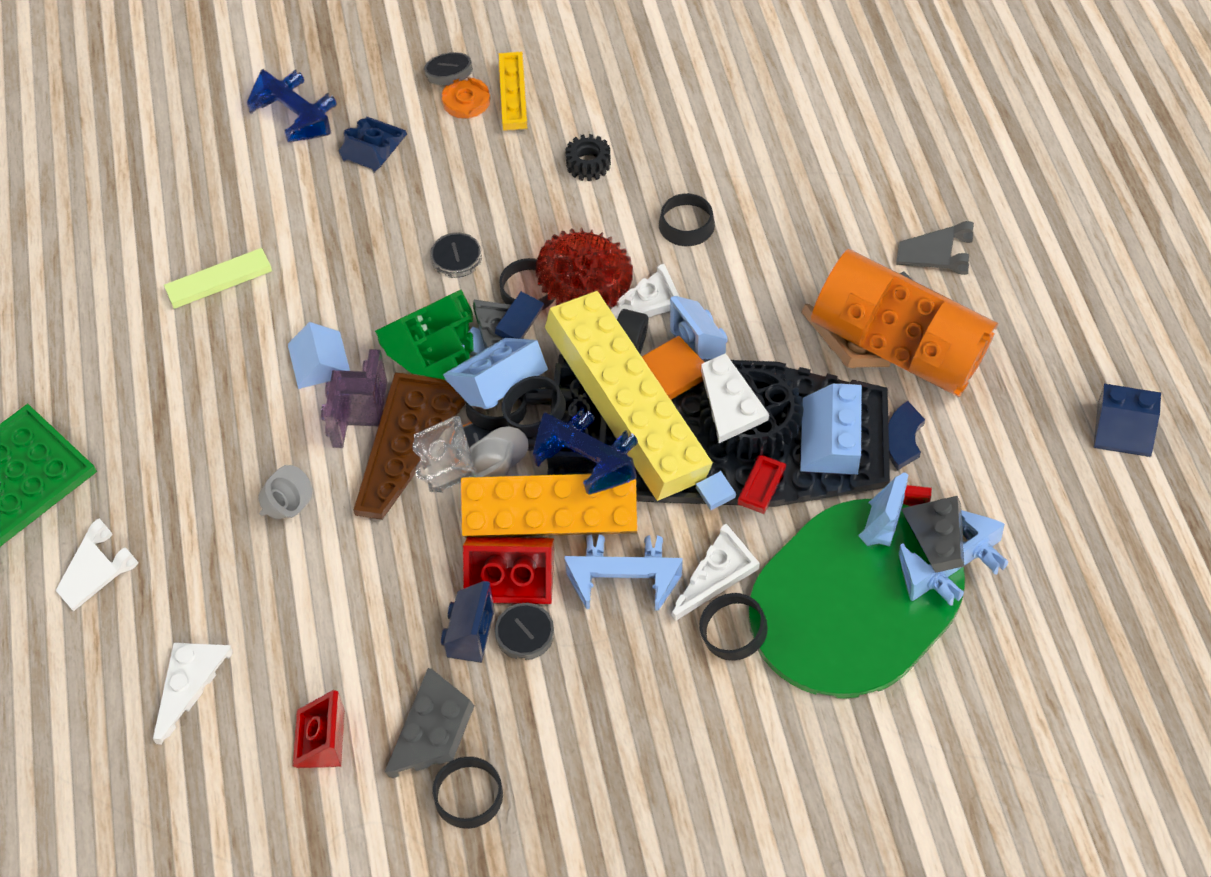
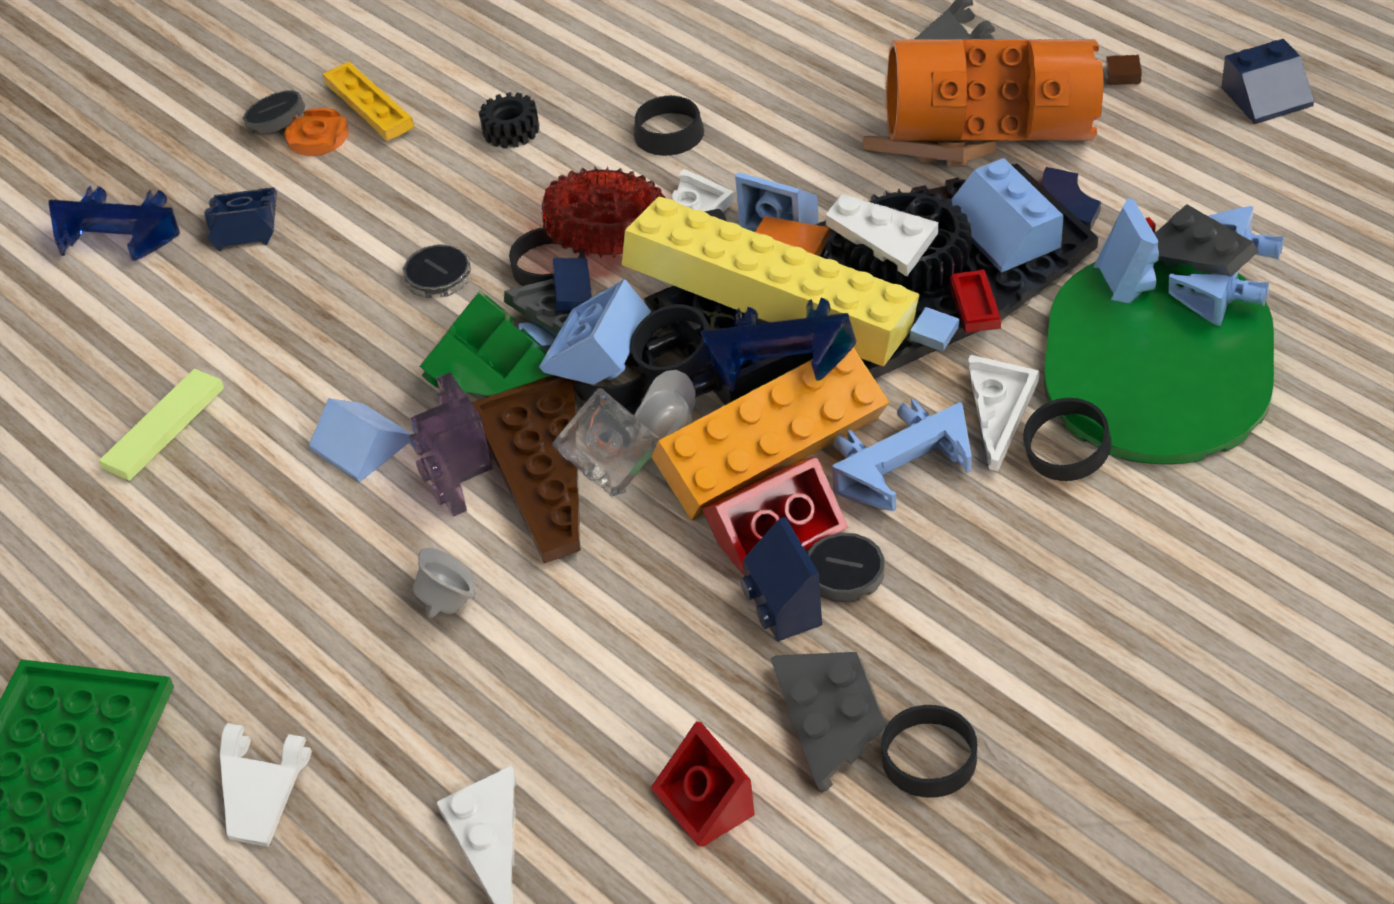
camera: 30 degrees left, 10 degrees down
none -> reddish brown tile [1106,55,1142,85]

